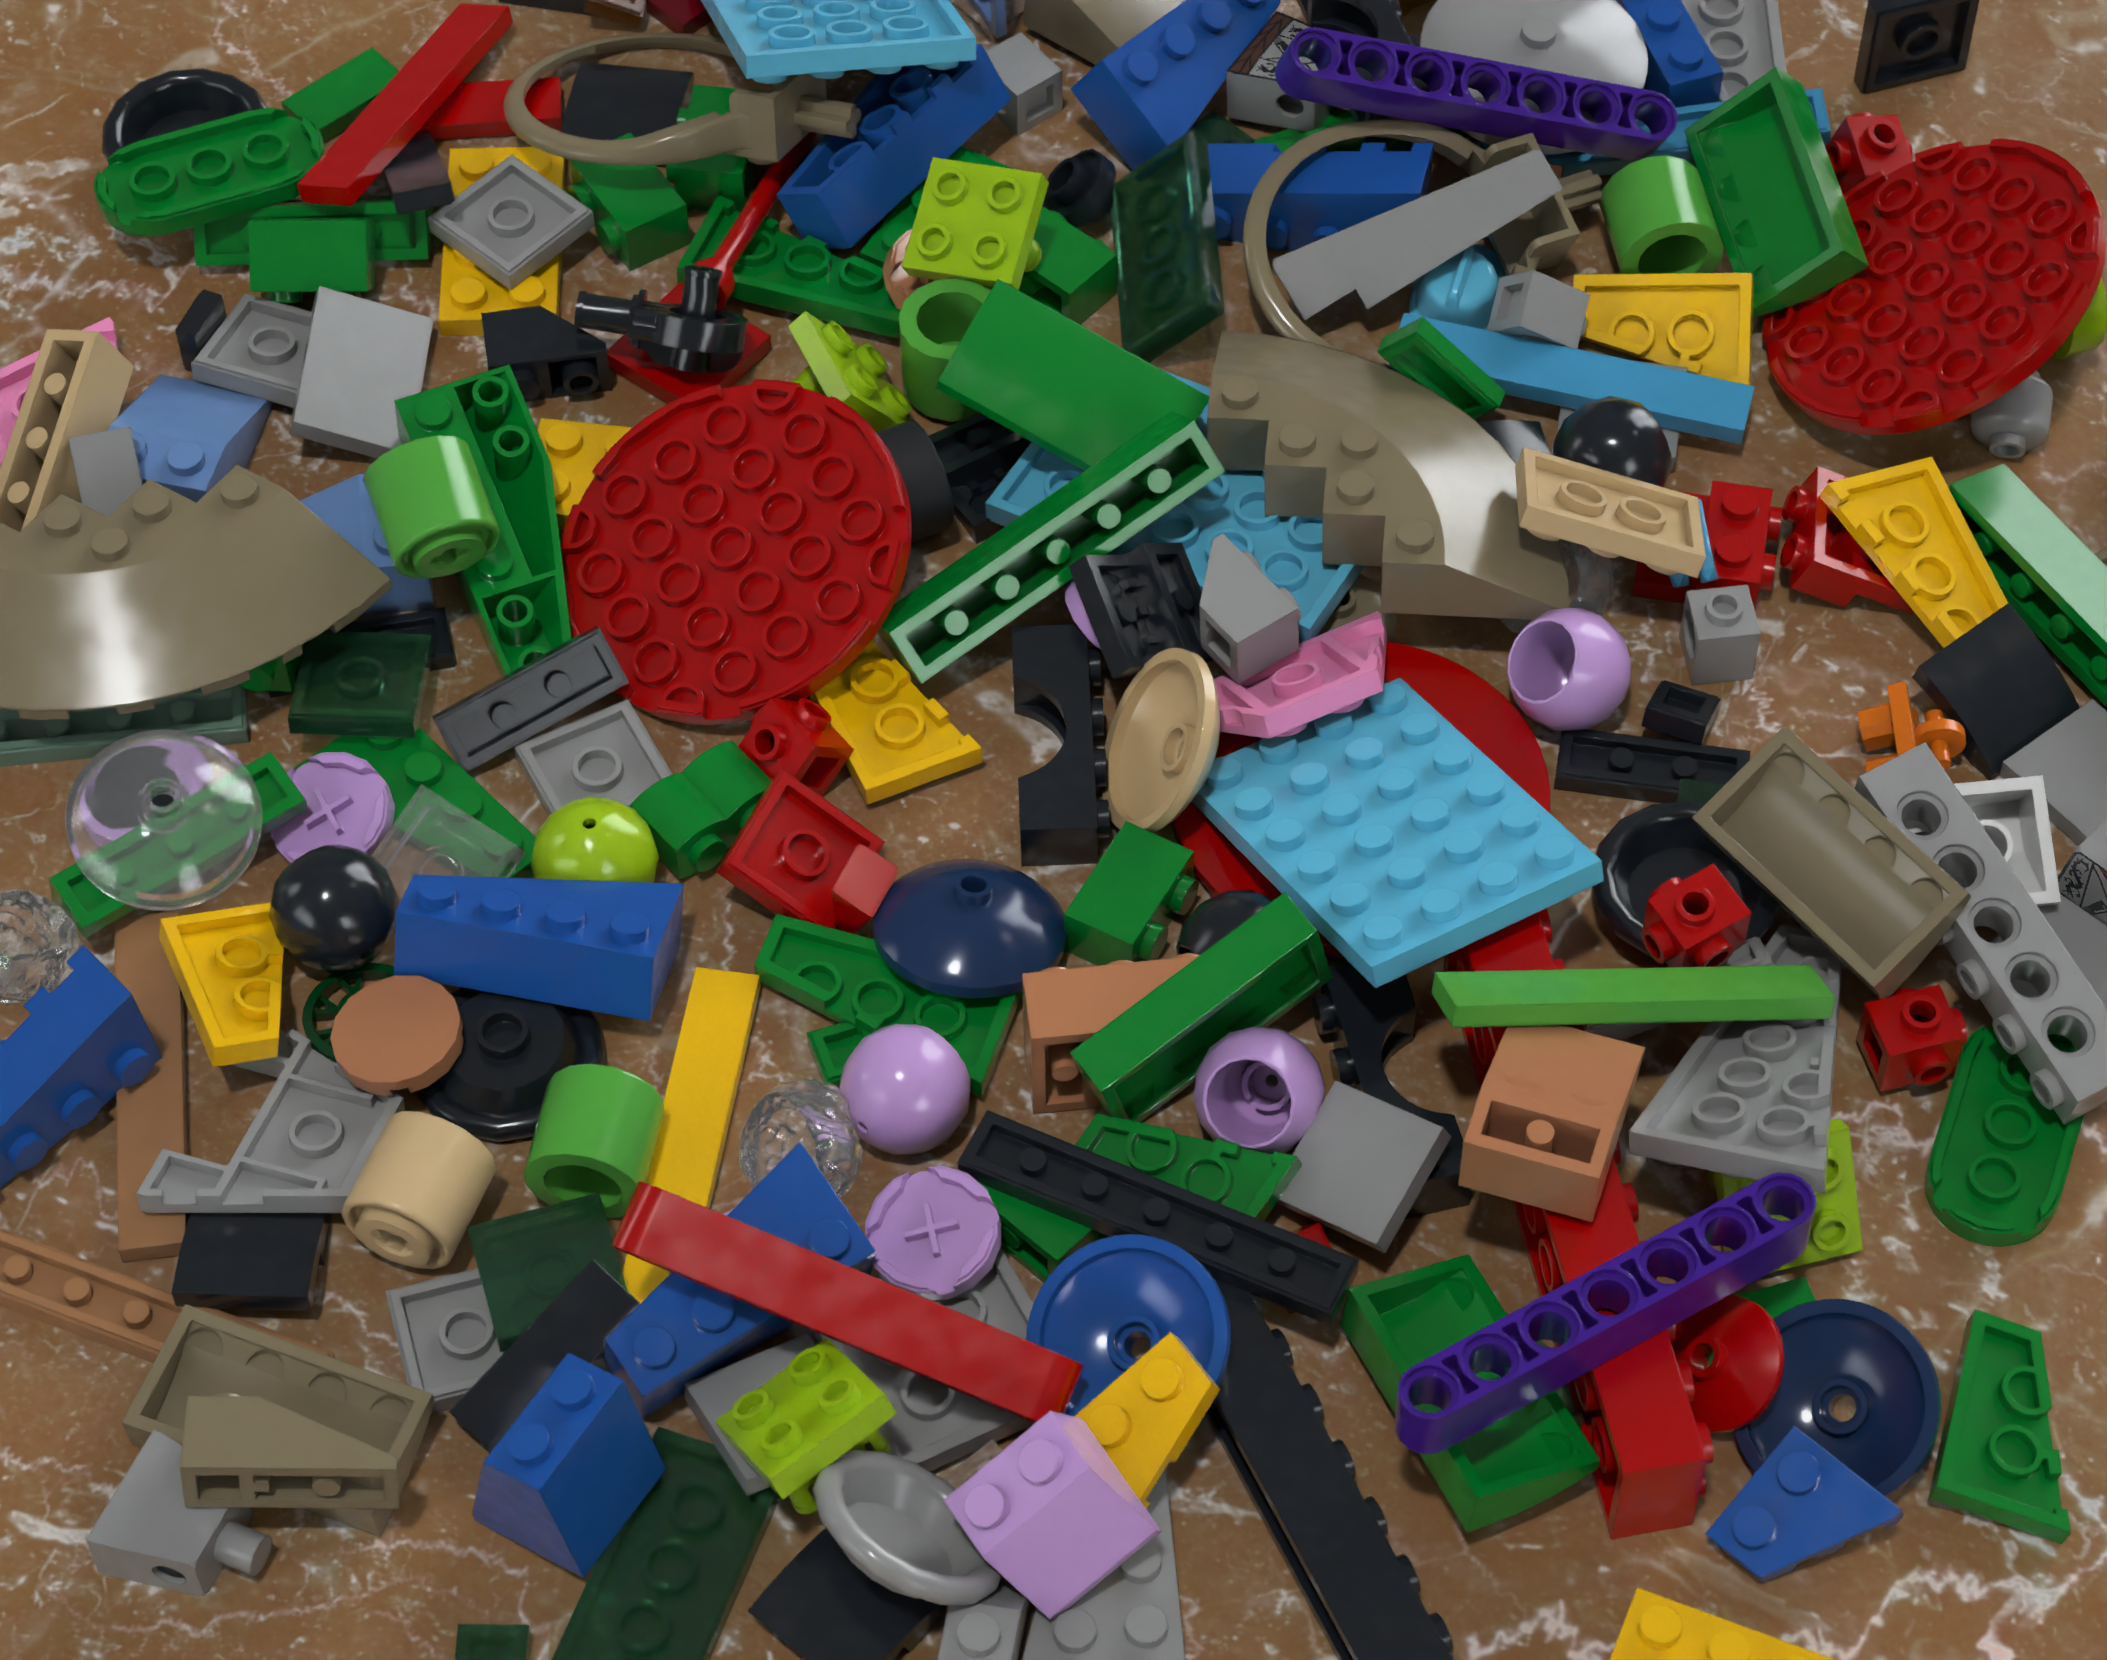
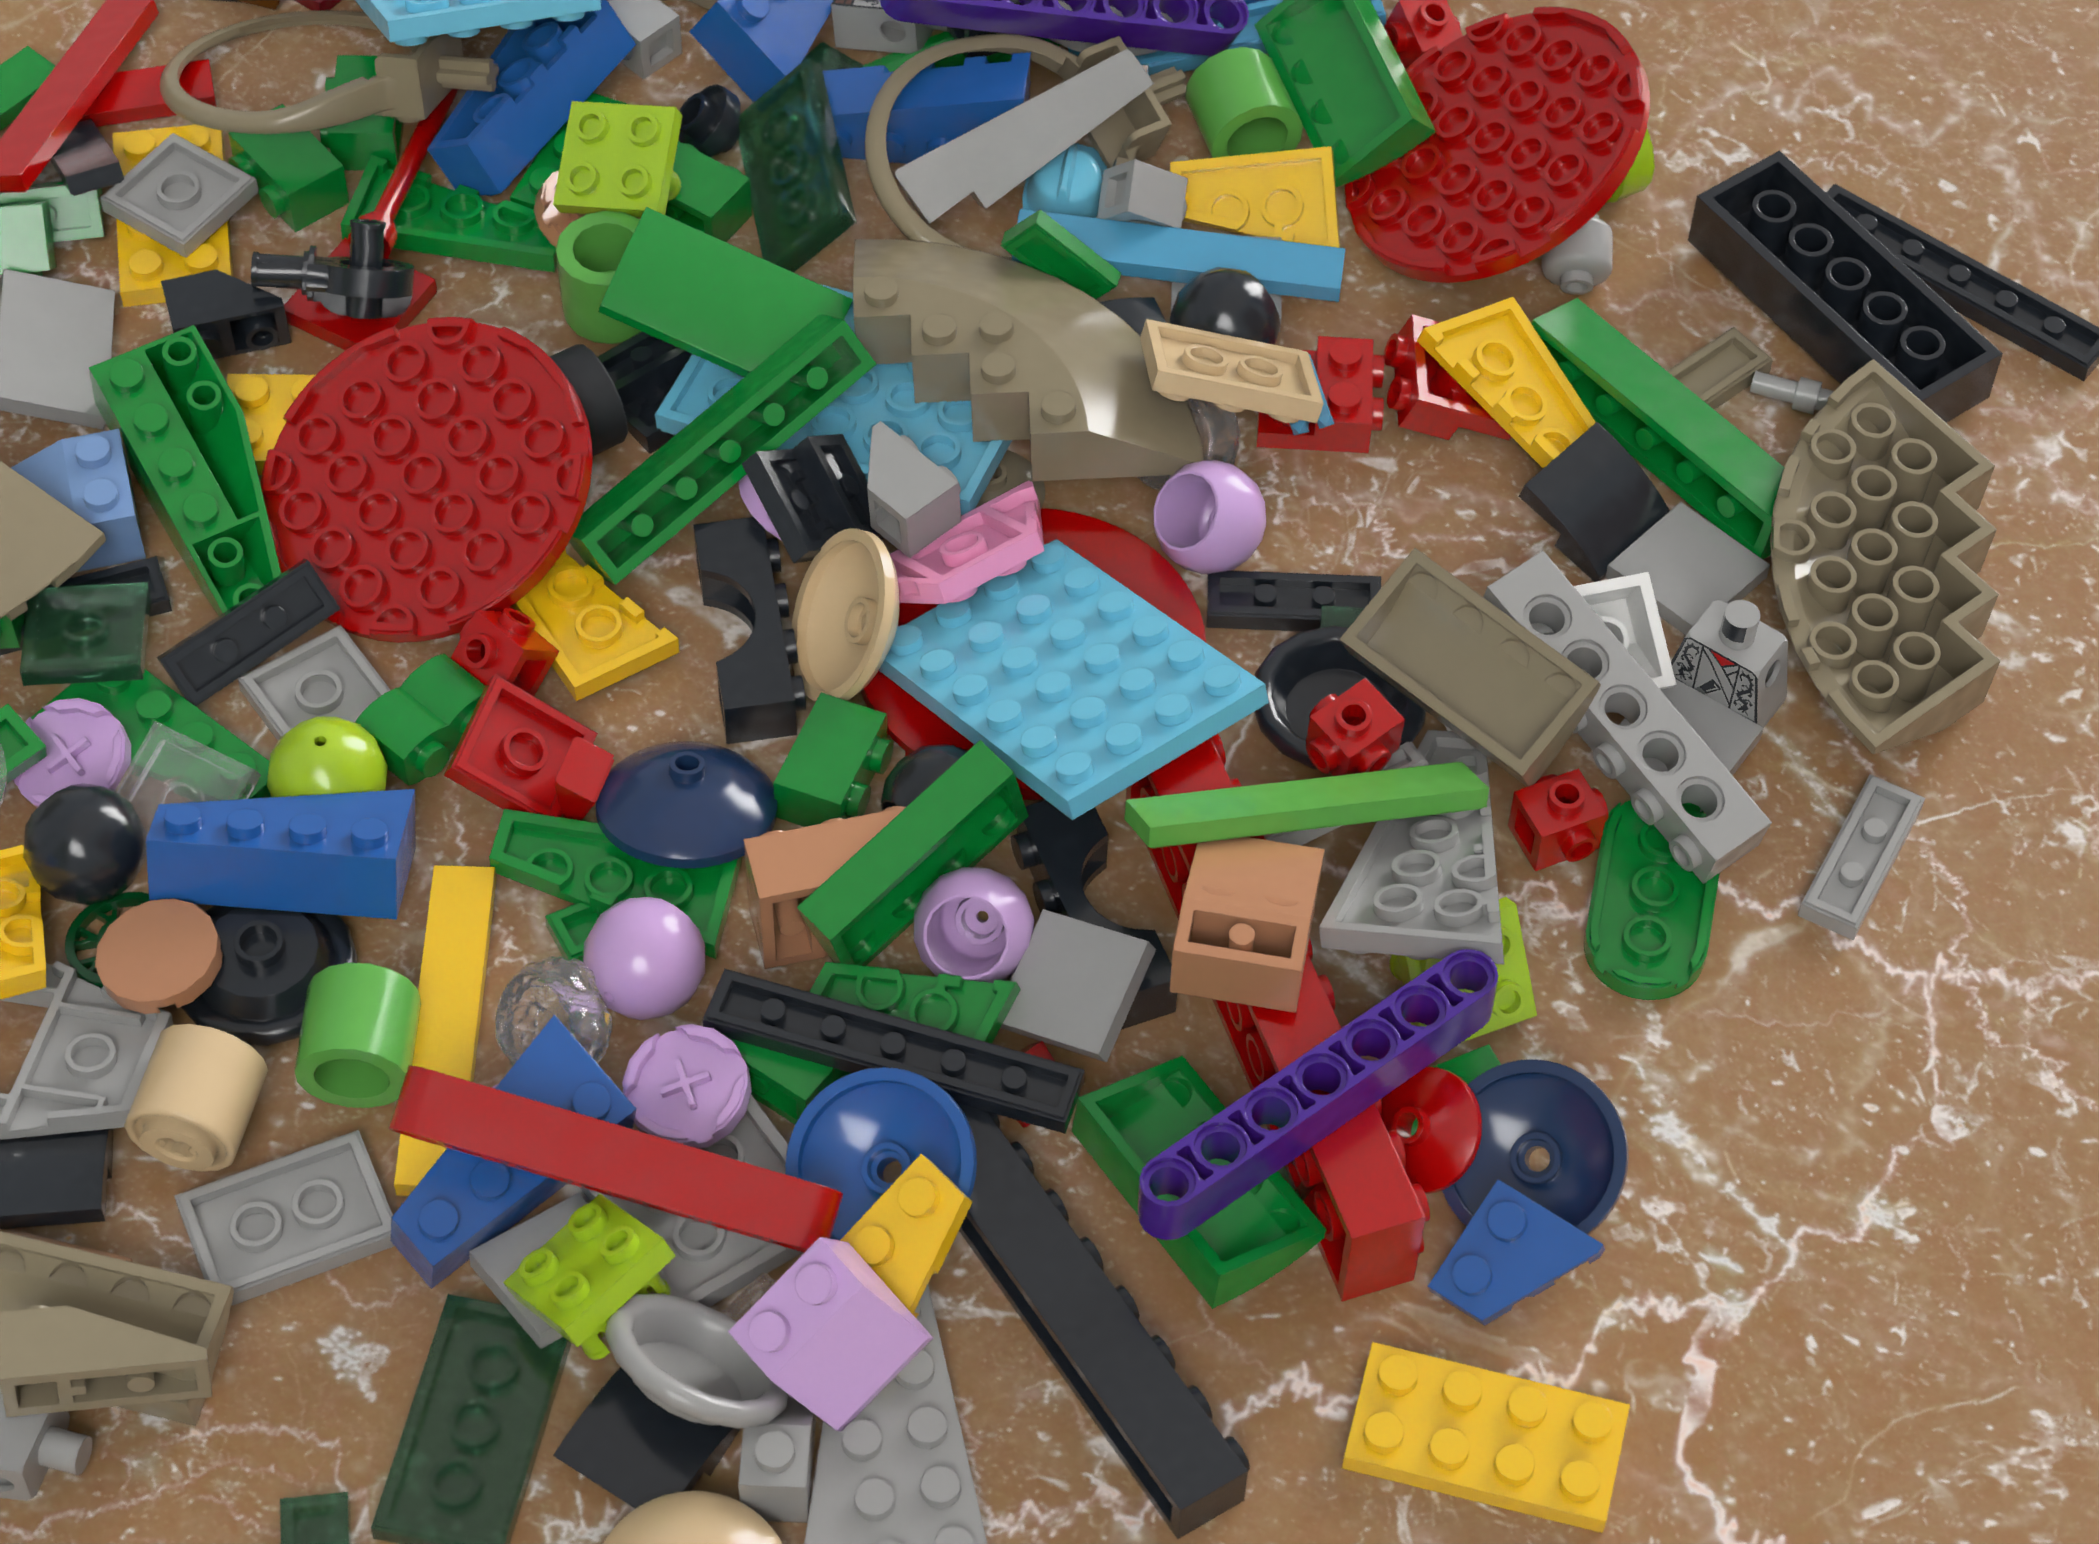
camera: 10 degrees left, 0 degrees up
bright green piece [363,435,501,579] -> none
black tile [449,1259,641,1451] -> none
clear green tile [467,1192,628,1352] -> none
blue slope [472,1352,666,1578] -> none
black slope [561,62,694,140] -> none
lime plate [788,311,912,432] -> none
black tile [1641,680,1721,745] -> none
light grey brick [1679,585,1761,686] -> none
orange hips [1857,681,1966,772] -> none
green wing [1928,1309,2071,1544] -> none

